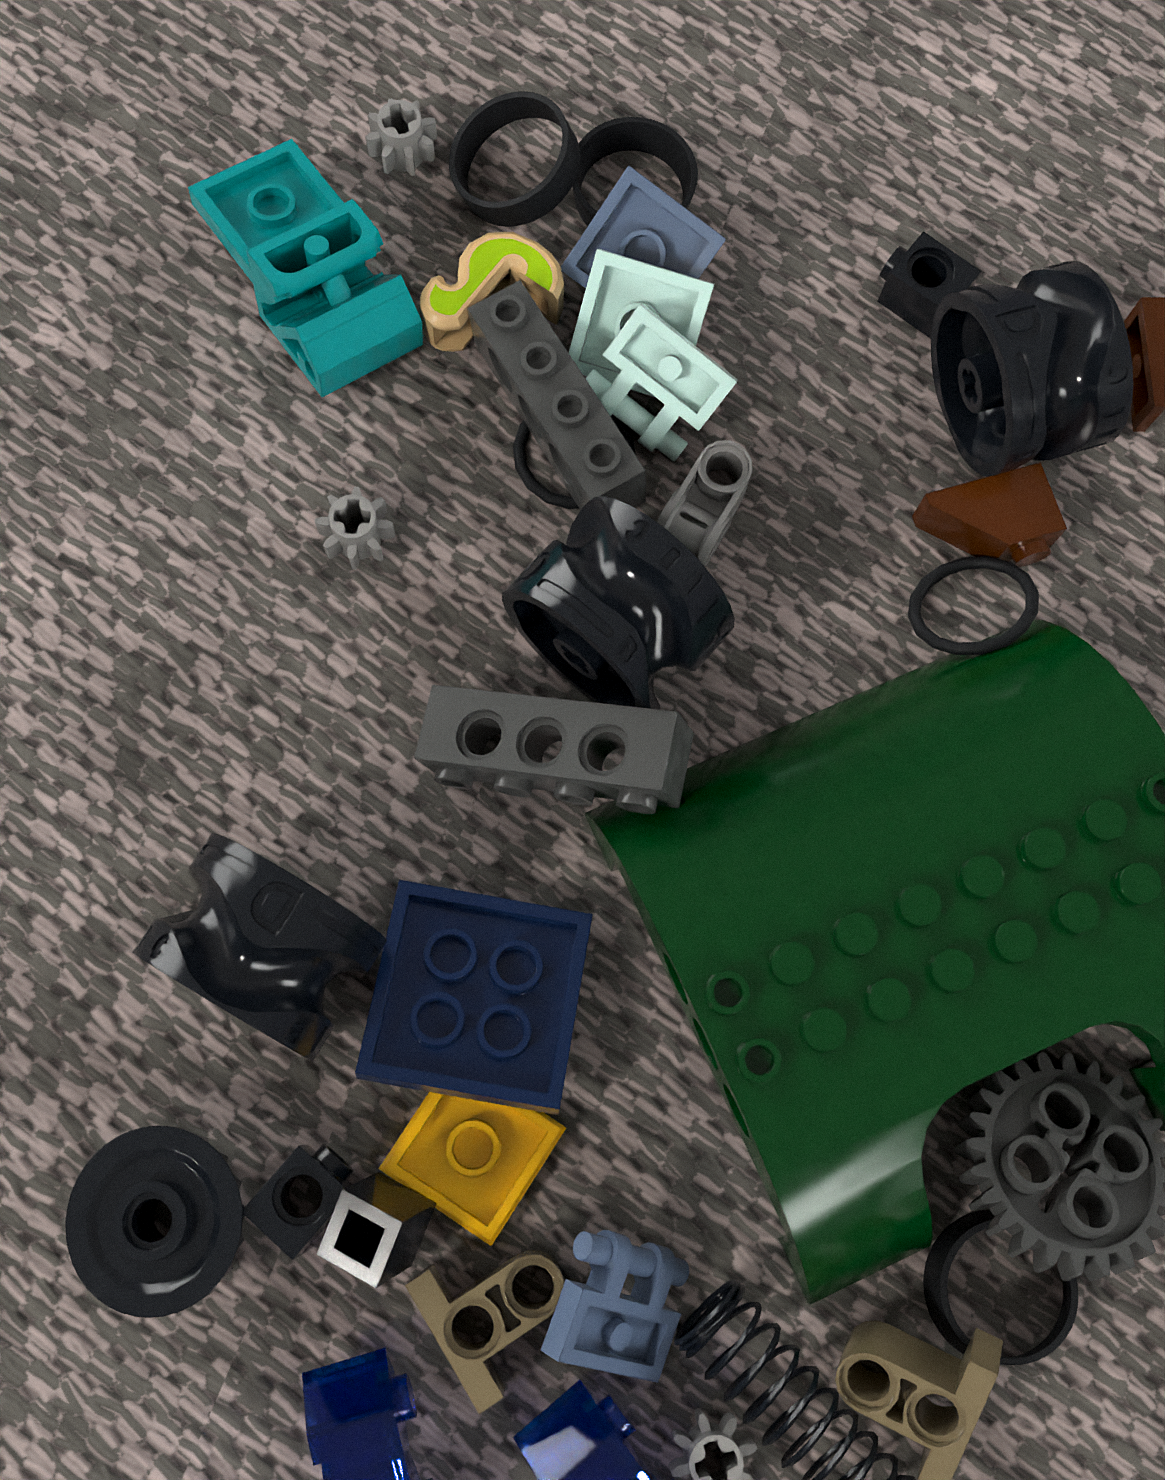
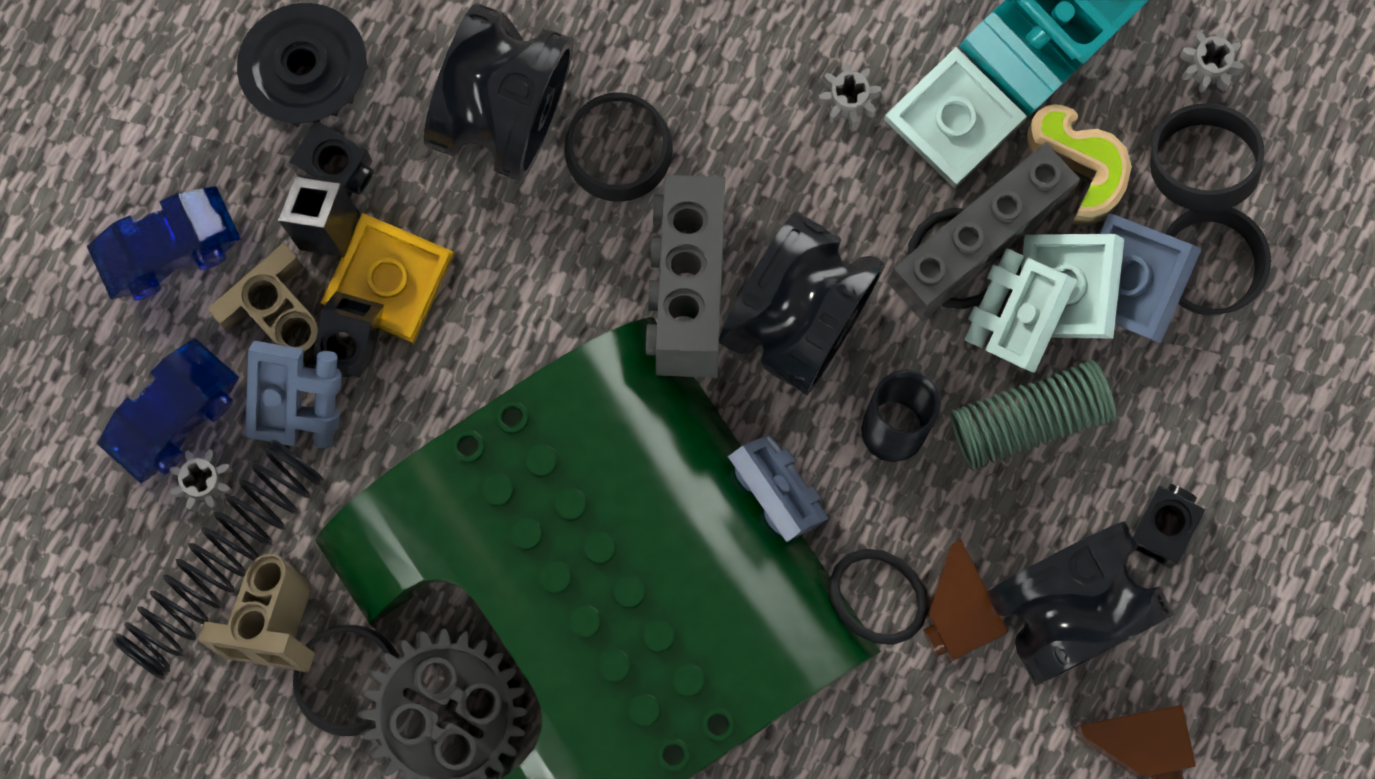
camera: 90 degrees right, 5 degrees up
dark blue plate [355,880,593,1115] -> none
light grey piece [657,440,753,566] -> none
none -> black brick [311,291,384,378]
none -> black tyre [564,92,673,202]
none -> sand blue plate [728,435,829,542]
none -> black piece [861,369,941,462]
none -> light aqua plate [884,47,1027,189]
none -> sand green piece [950,359,1116,471]

